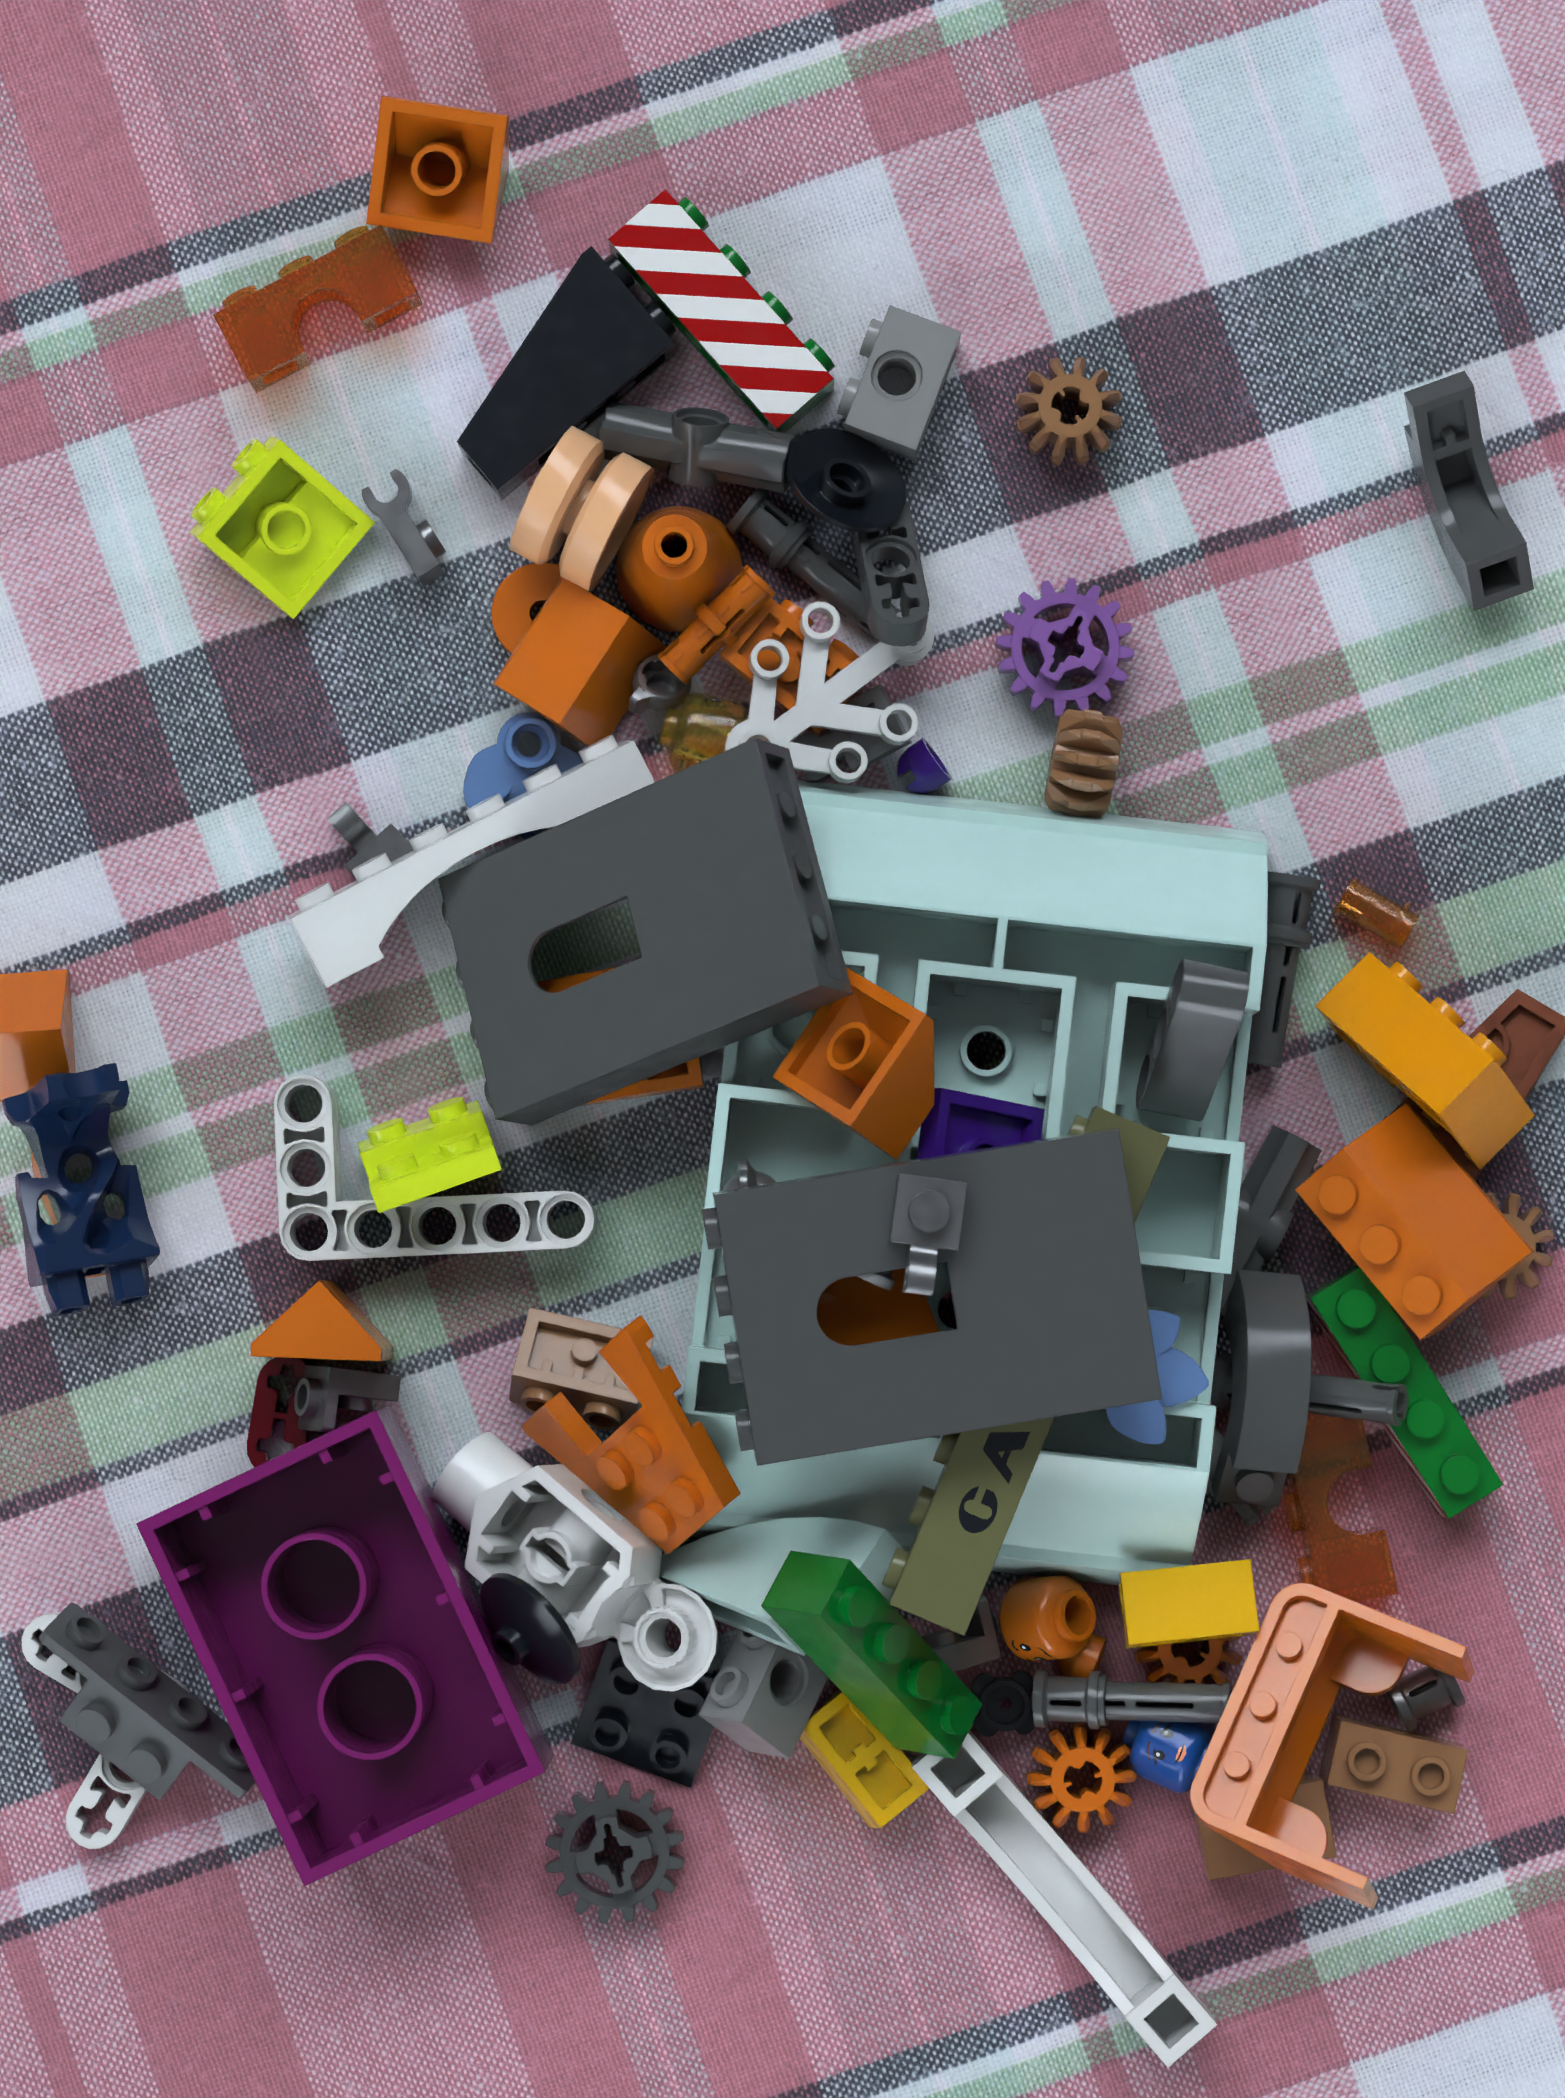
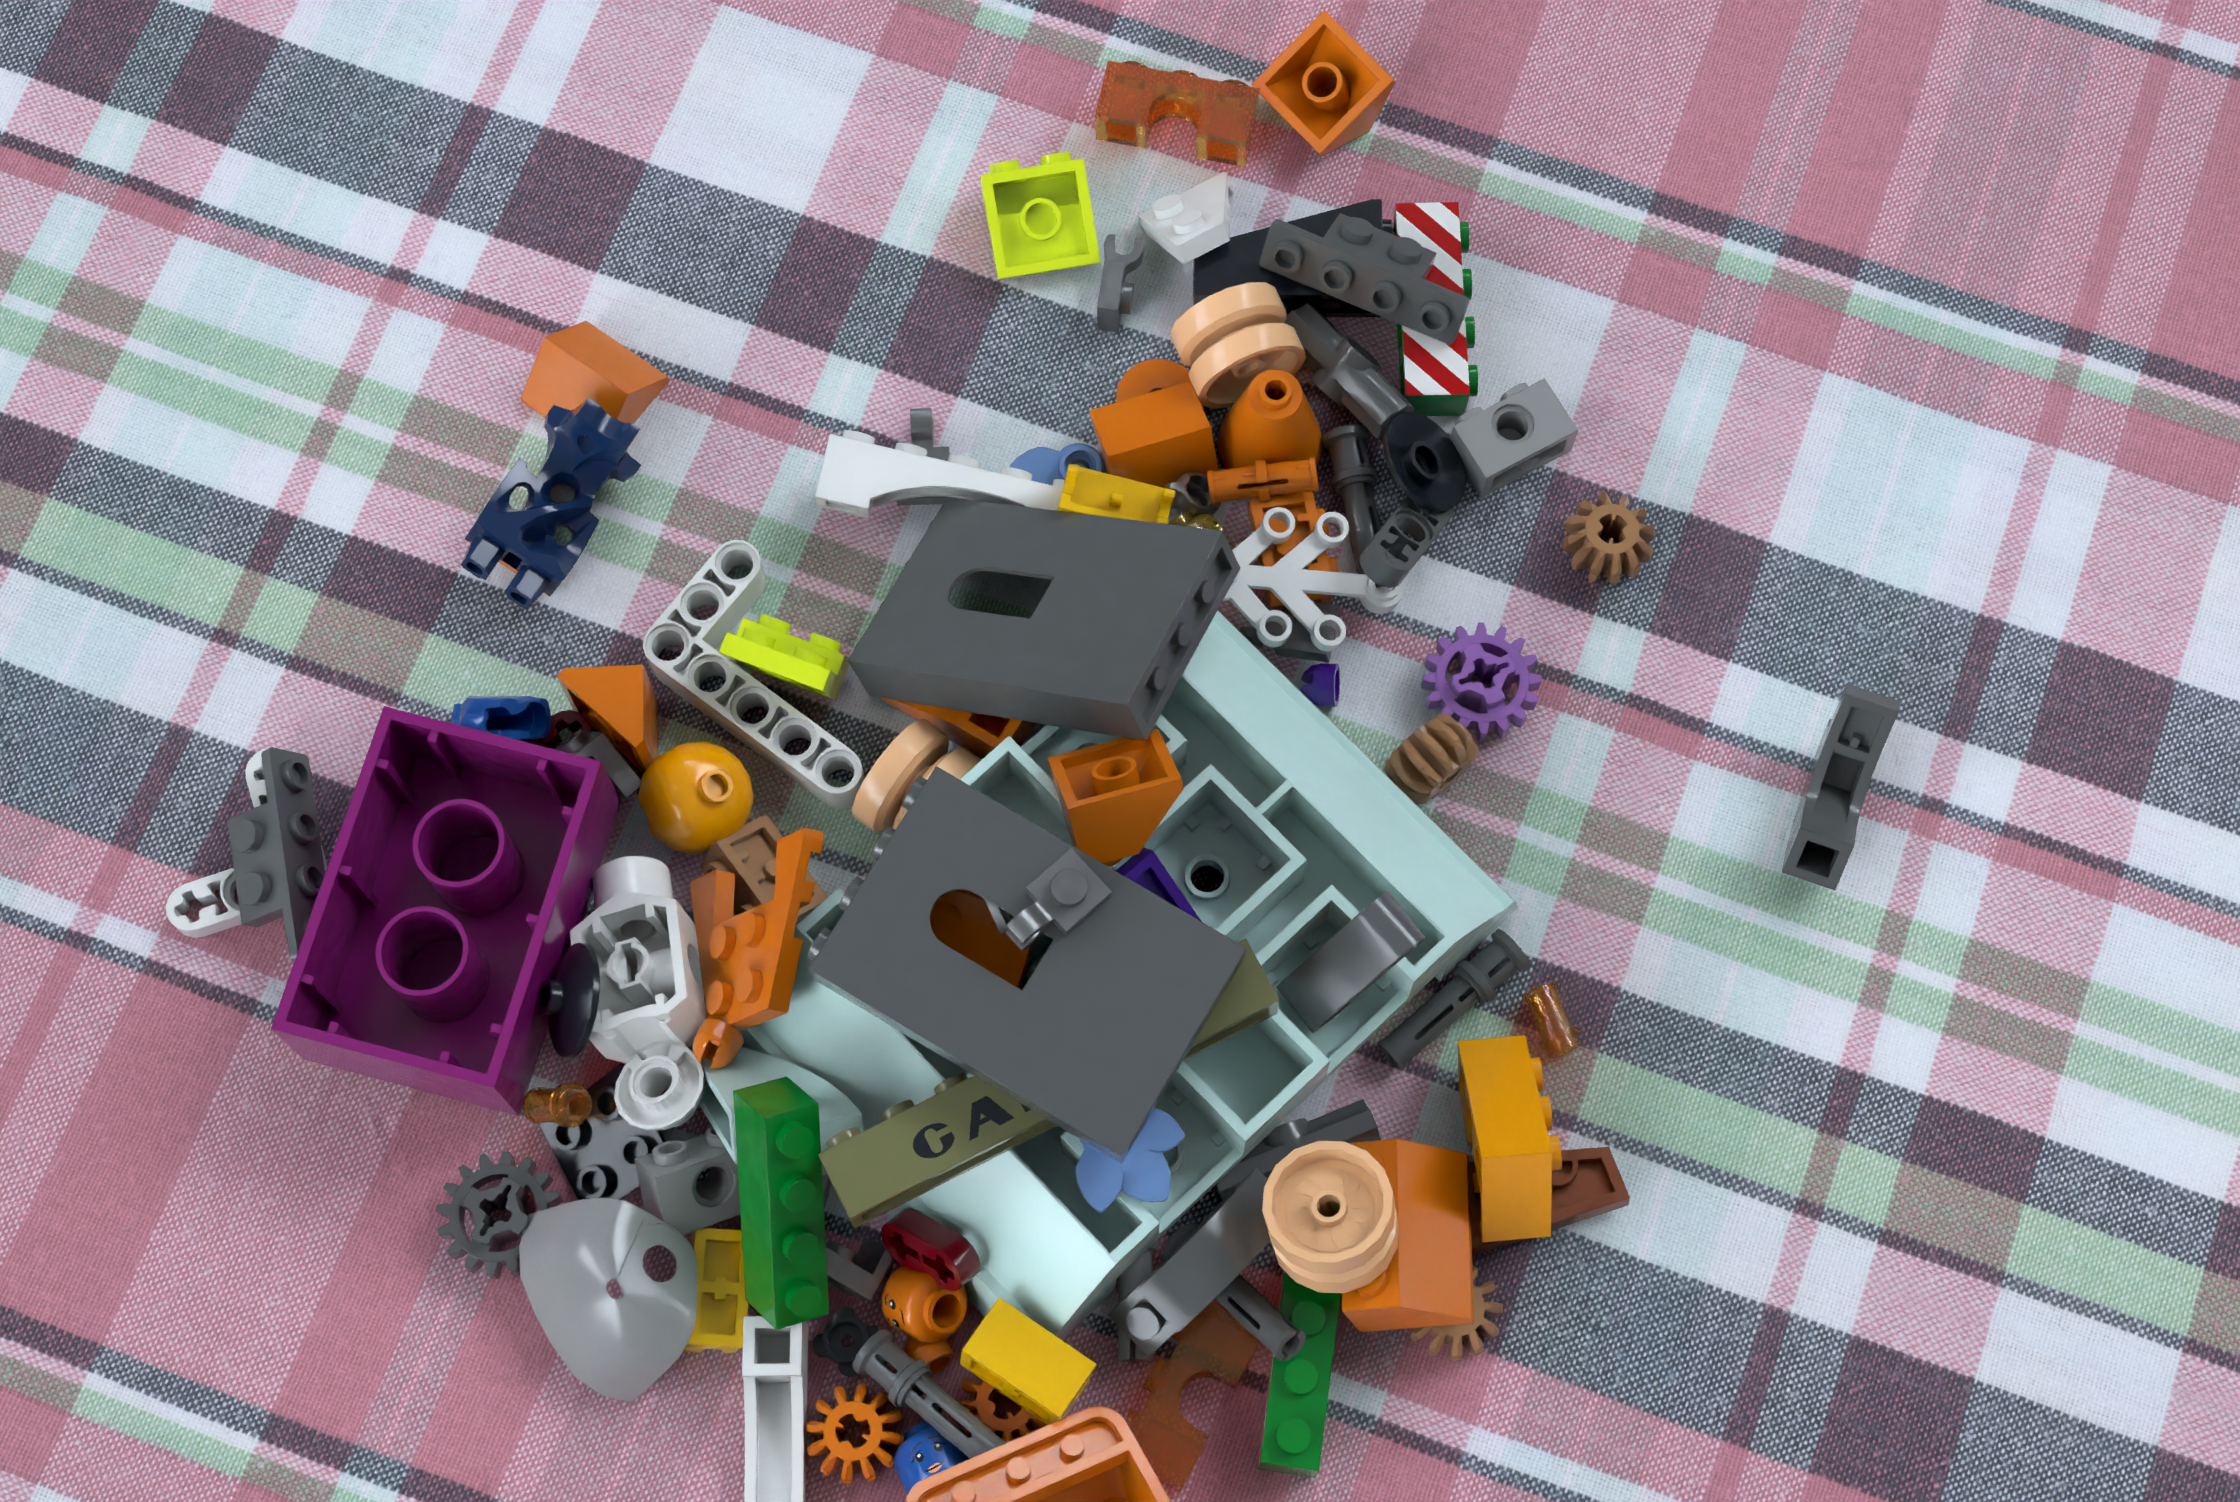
camera: 30 degrees right, 15 degrees down
none -> blue animal [449,696,551,742]
none -> light grey piece [519,1198,697,1403]
none -> clear orange pin [522,1082,592,1128]
none -> light orange cylinder [638,741,754,854]
none -> orange hinge [692,1019,744,1070]
none -> light nougat wheel [851,719,982,833]
none -> dark red beam [881,1208,981,1292]
none -> yellow hinge [1057,464,1175,524]
none -> white wing [1138,172,1233,264]
none -> dark grey bracket [1259,213,1469,345]
none -> light nougat wheel [1262,1141,1399,1293]

